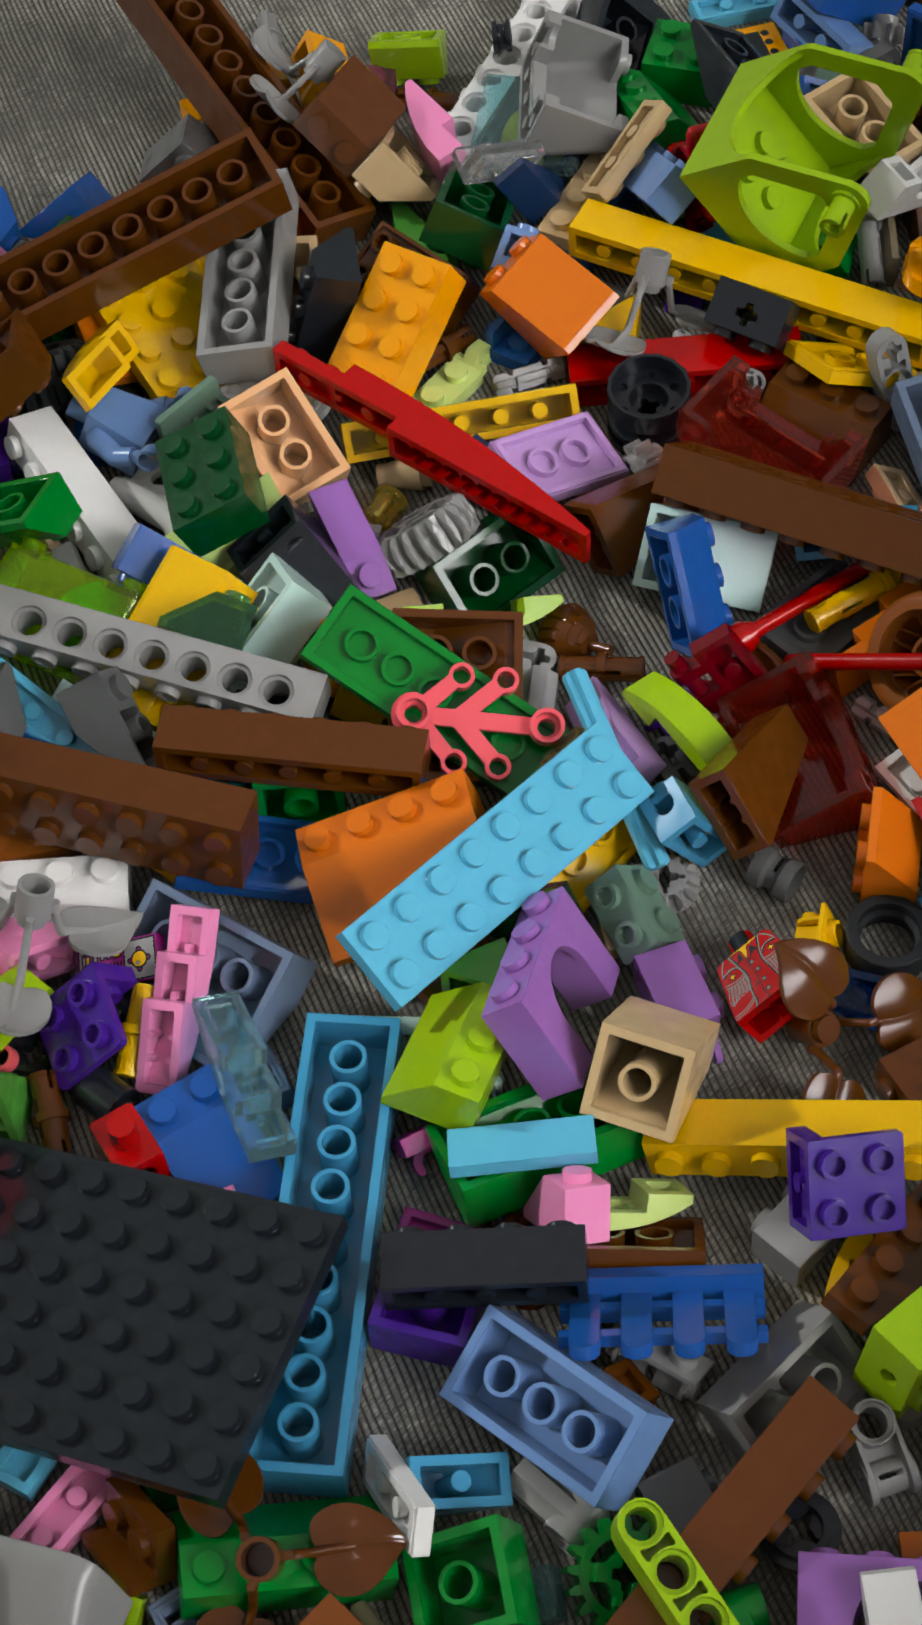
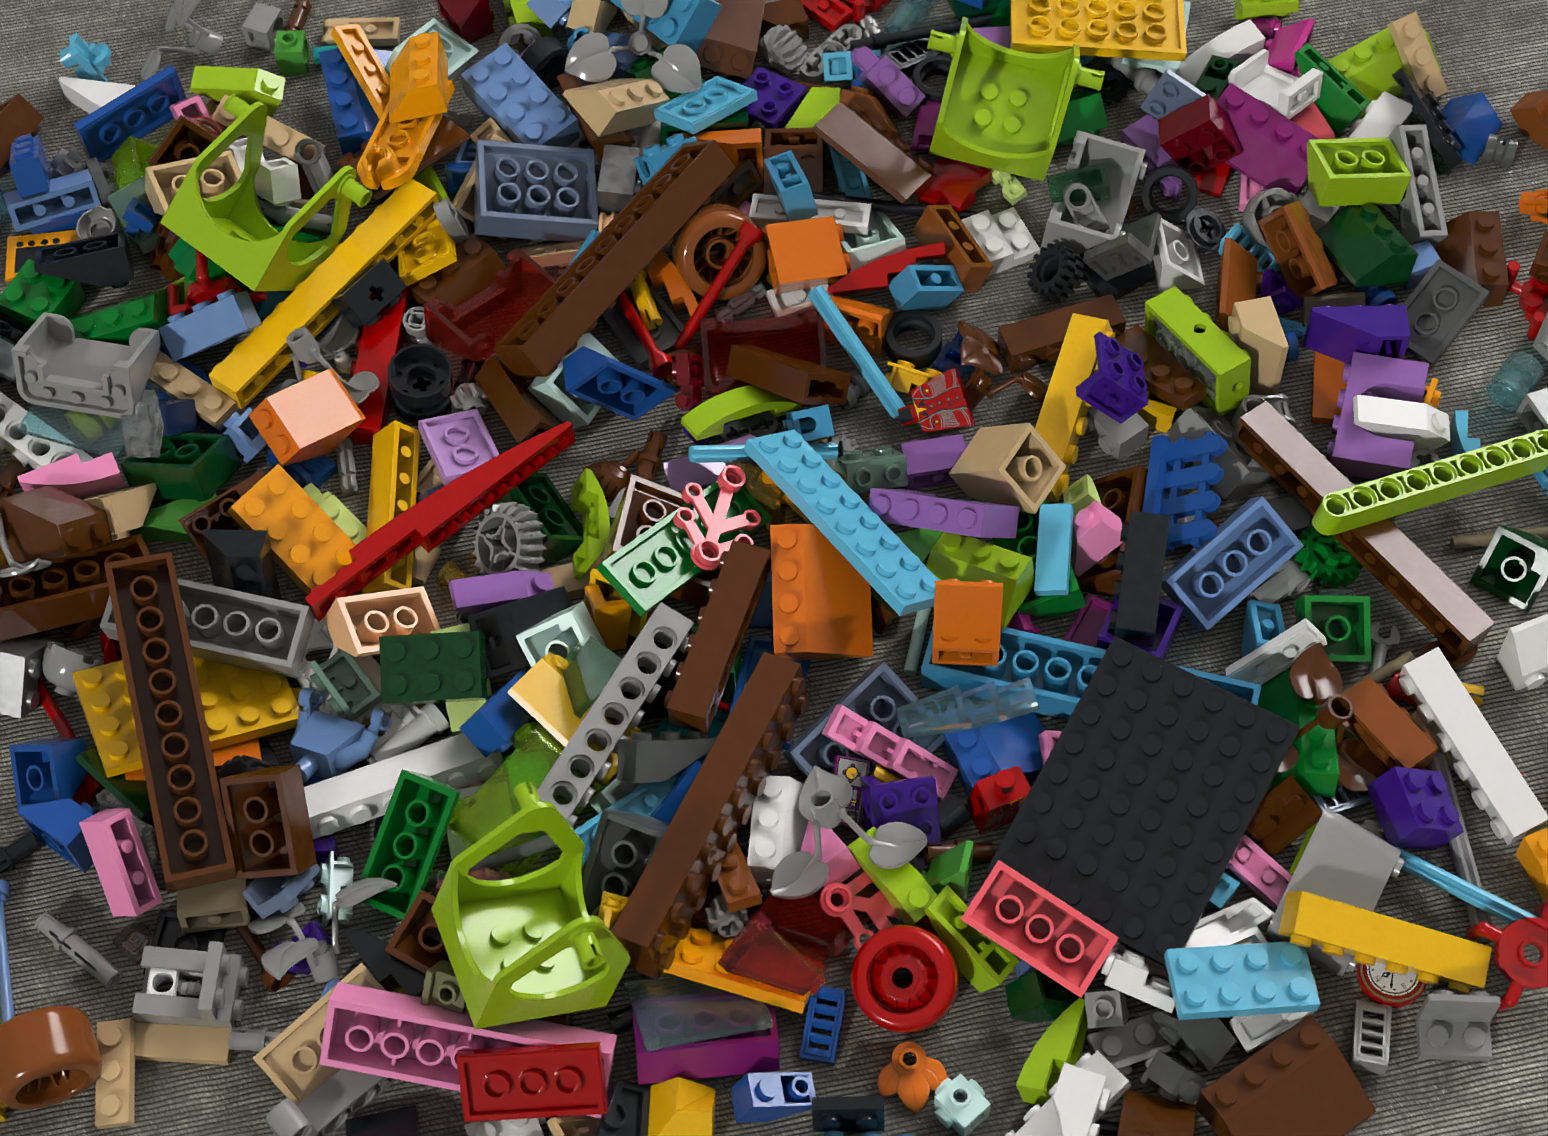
camera: 80 degrees left, 5 degrees up
yellow slope [62,319,141,412] -> none
tan plate [580,100,672,203] -> none
none -> medium azure axle [808,285,905,418]
none -> orange slope [932,578,1003,666]

